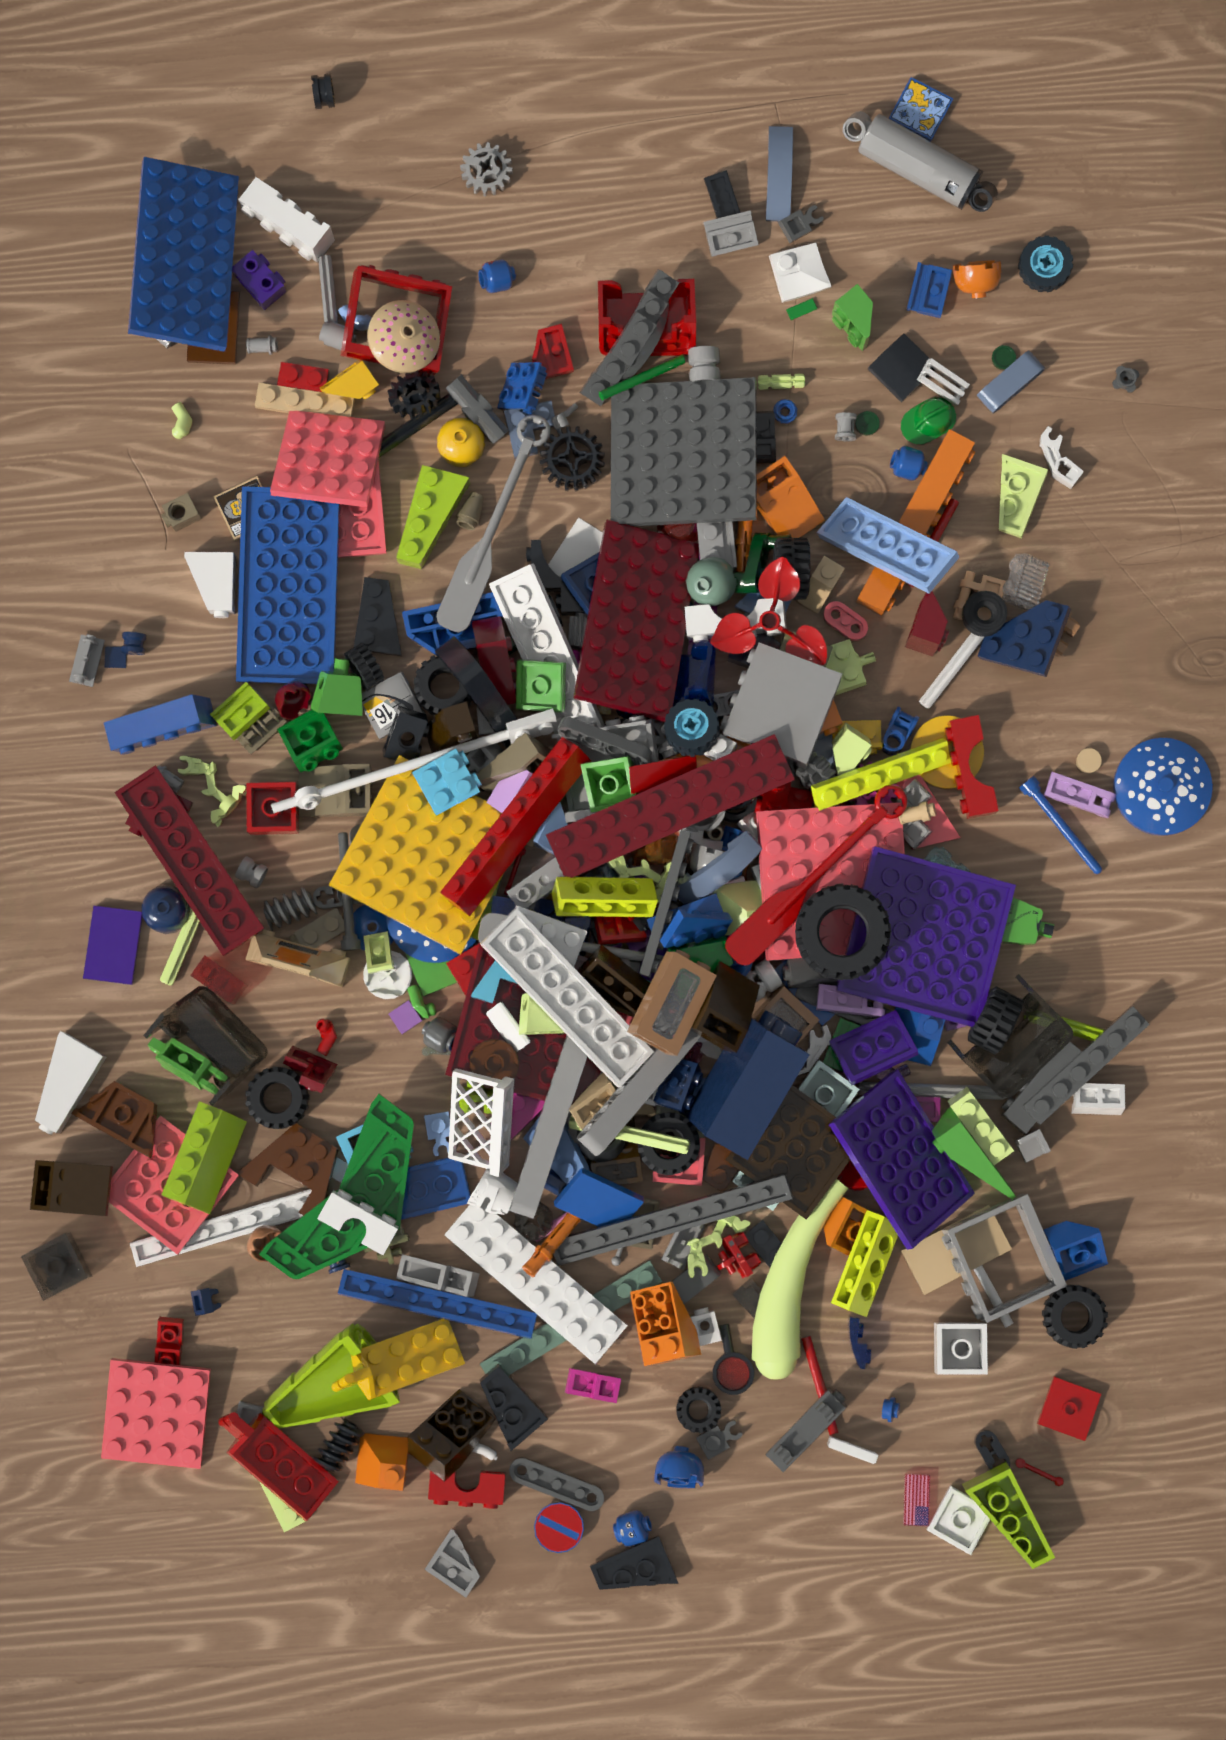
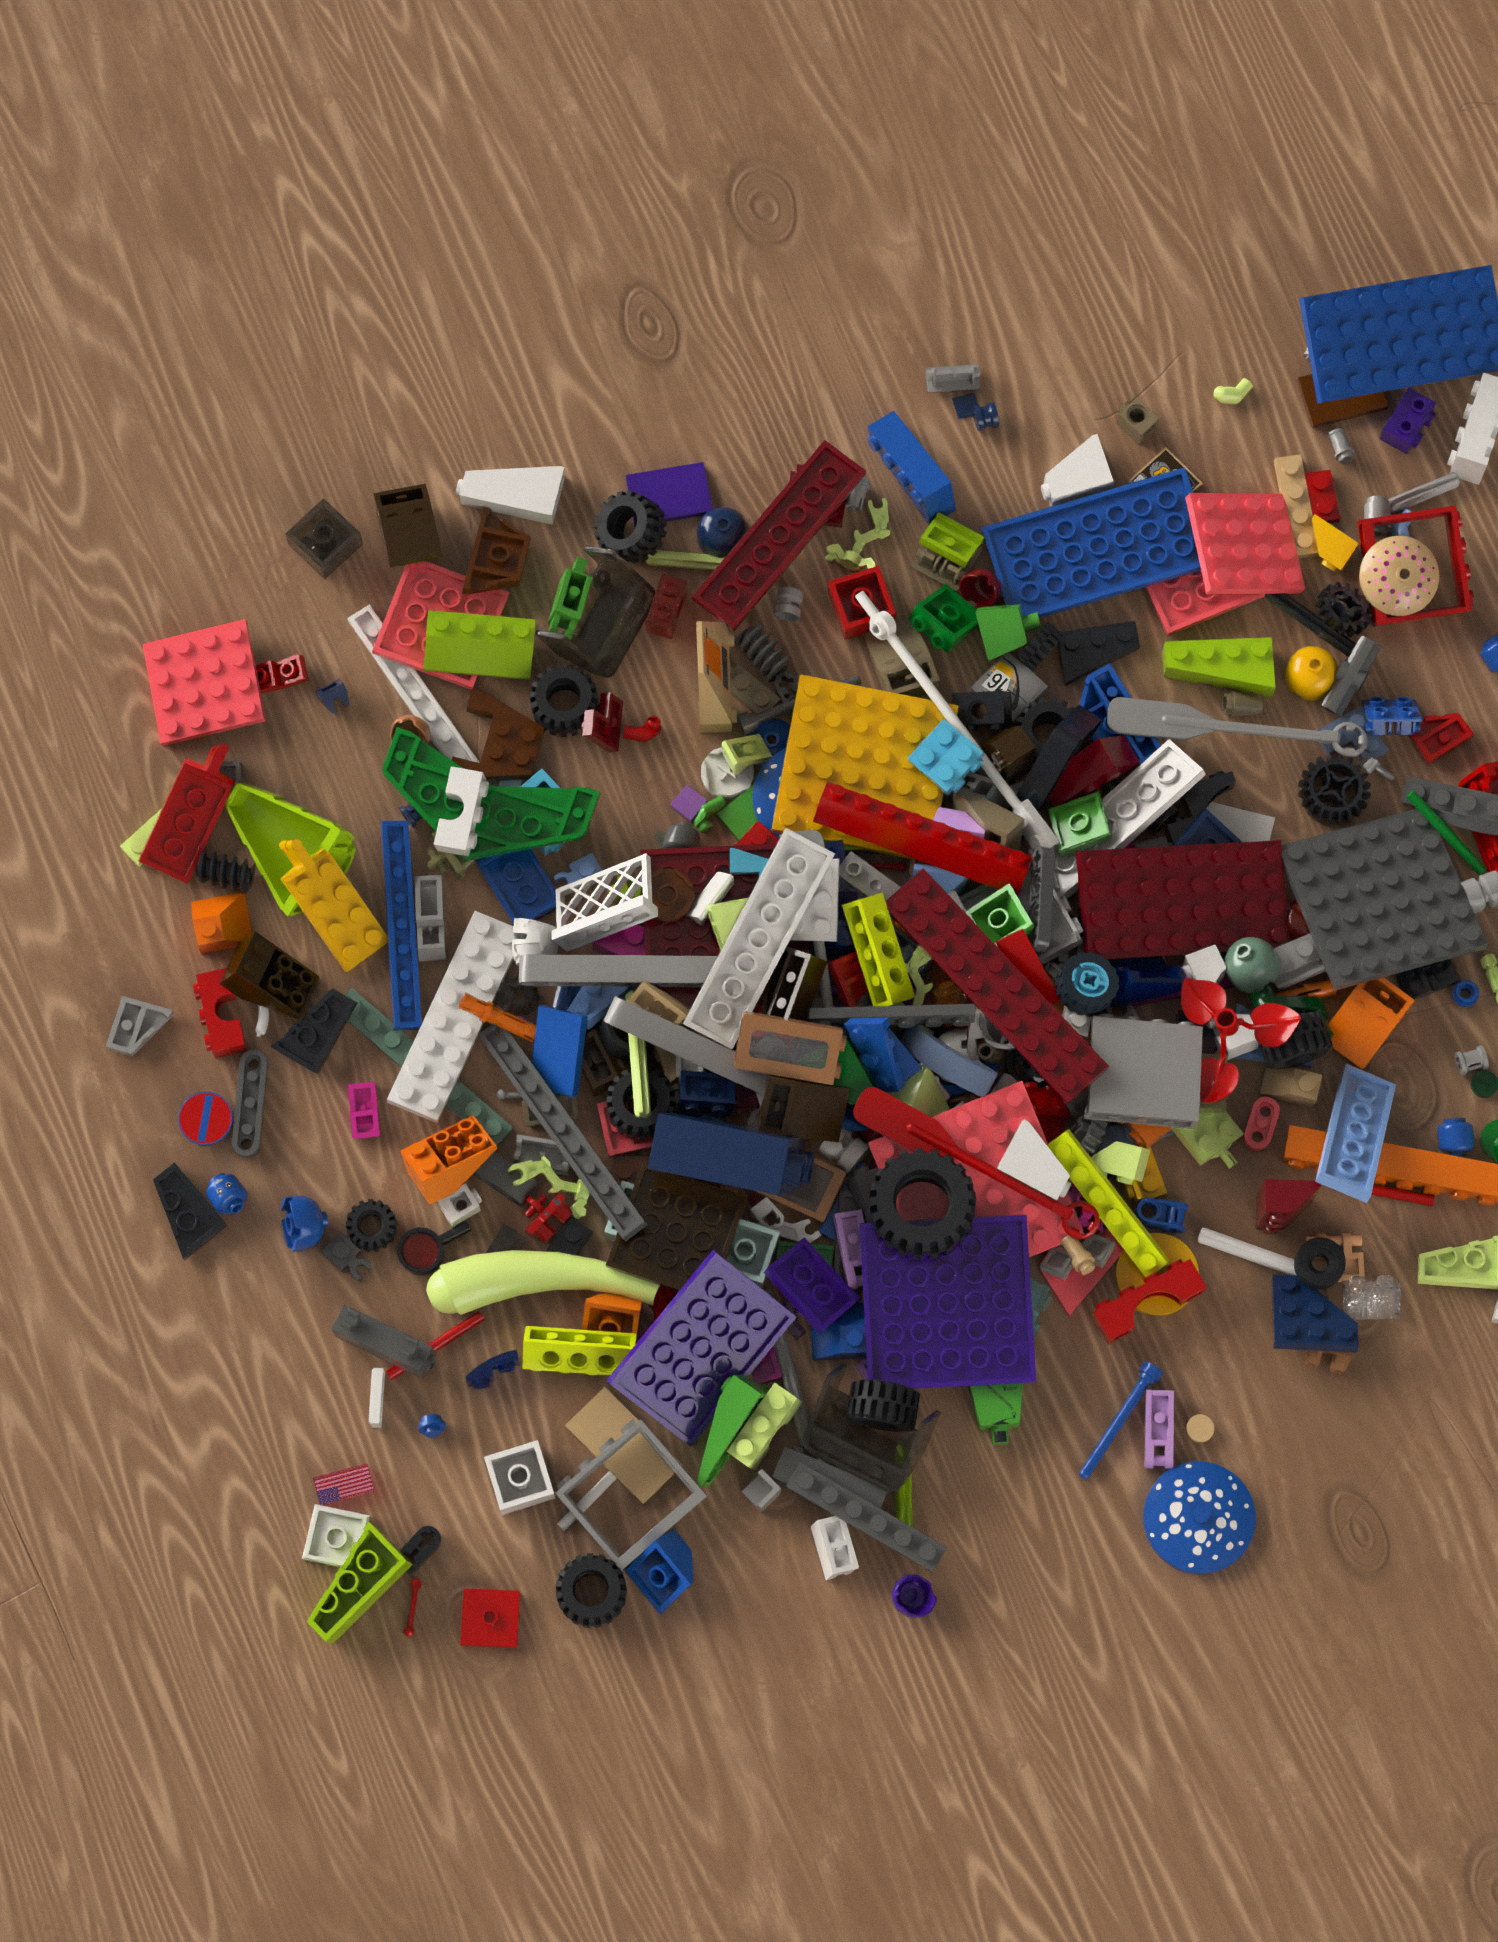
camera: 70 degrees right, 10 degrees down
none -> black tyre [594,491,667,563]
none -> dark purple hair [892,1575,937,1618]
none -> white slope [997,1119,1071,1200]

